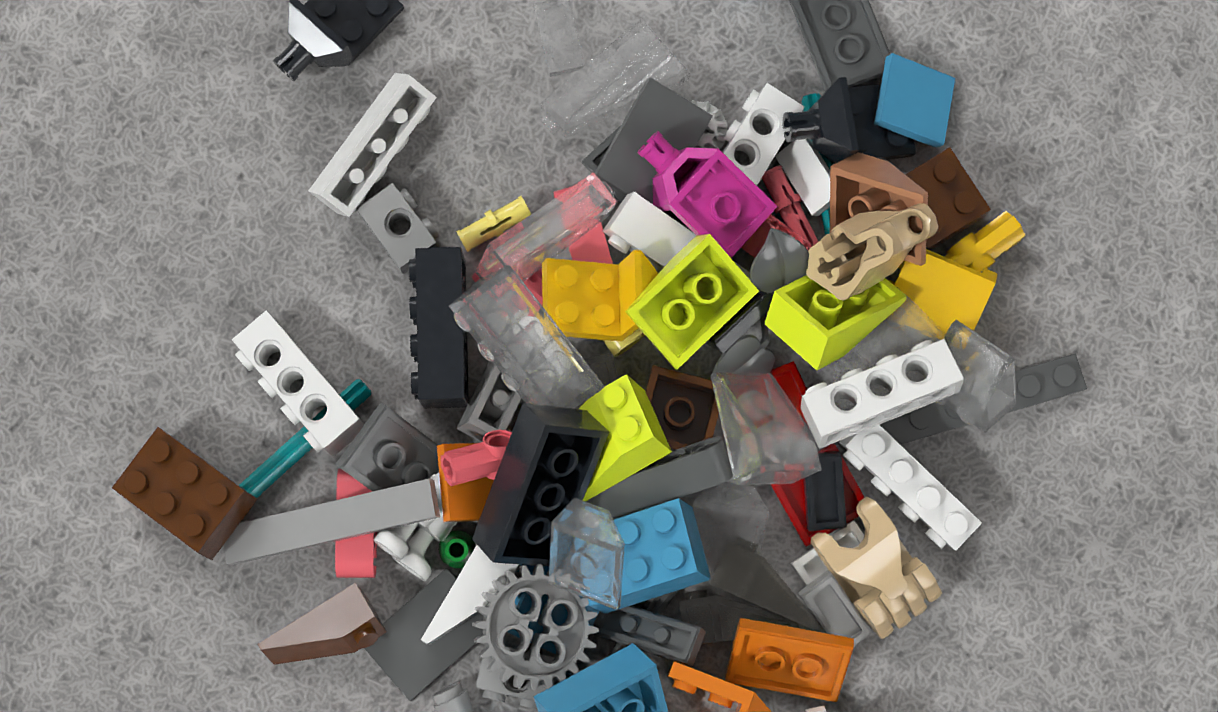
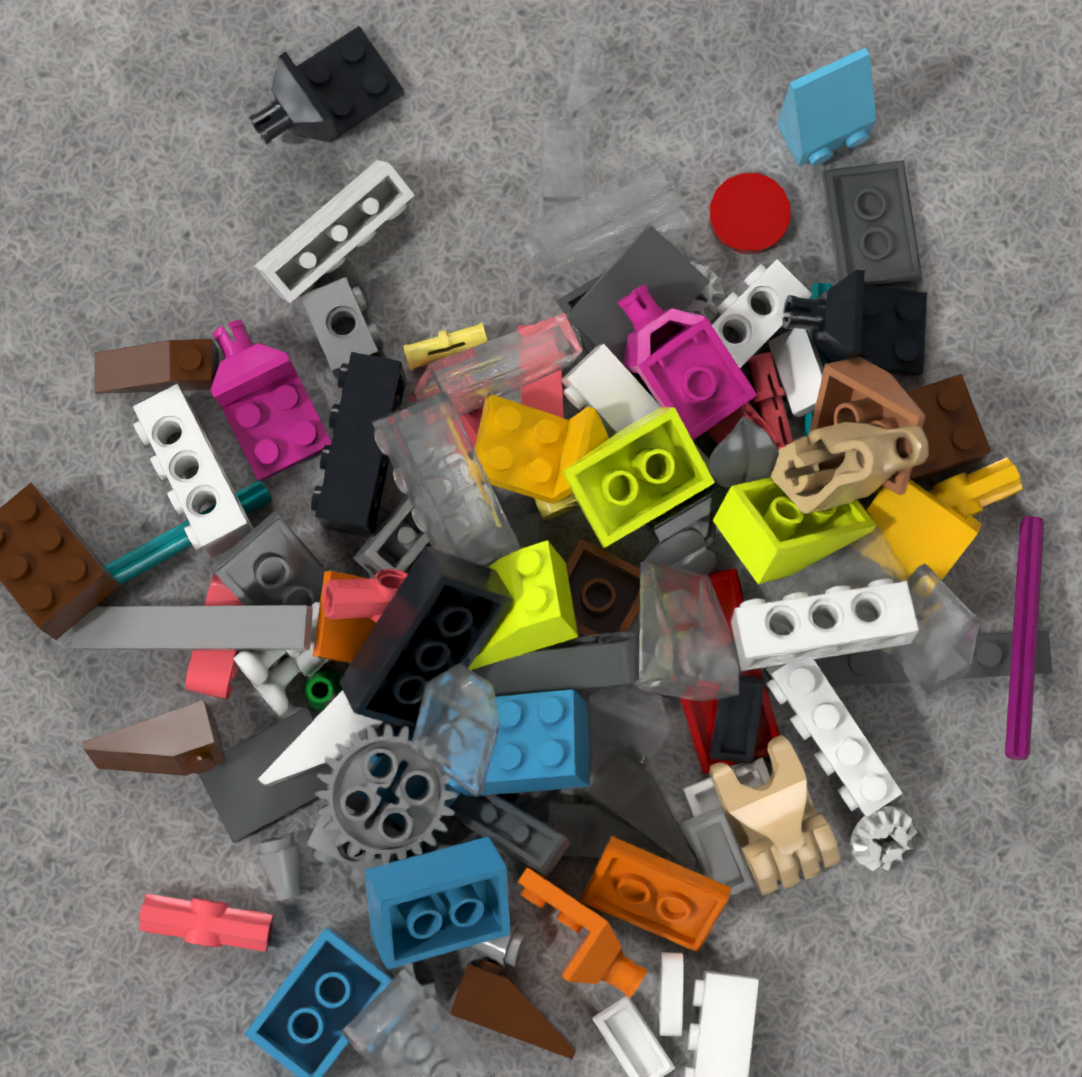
camera: 15 degrees right, 0 degrees up
dark azure tile [874,53,955,148] -> none
none -> reddish brown slope [95,339,219,394]
none -> dark pink plate [210,320,332,482]
none -> red tile [709,173,791,254]
none -> white gear [851,806,917,871]
none -> magenta axle [1005,516,1044,760]

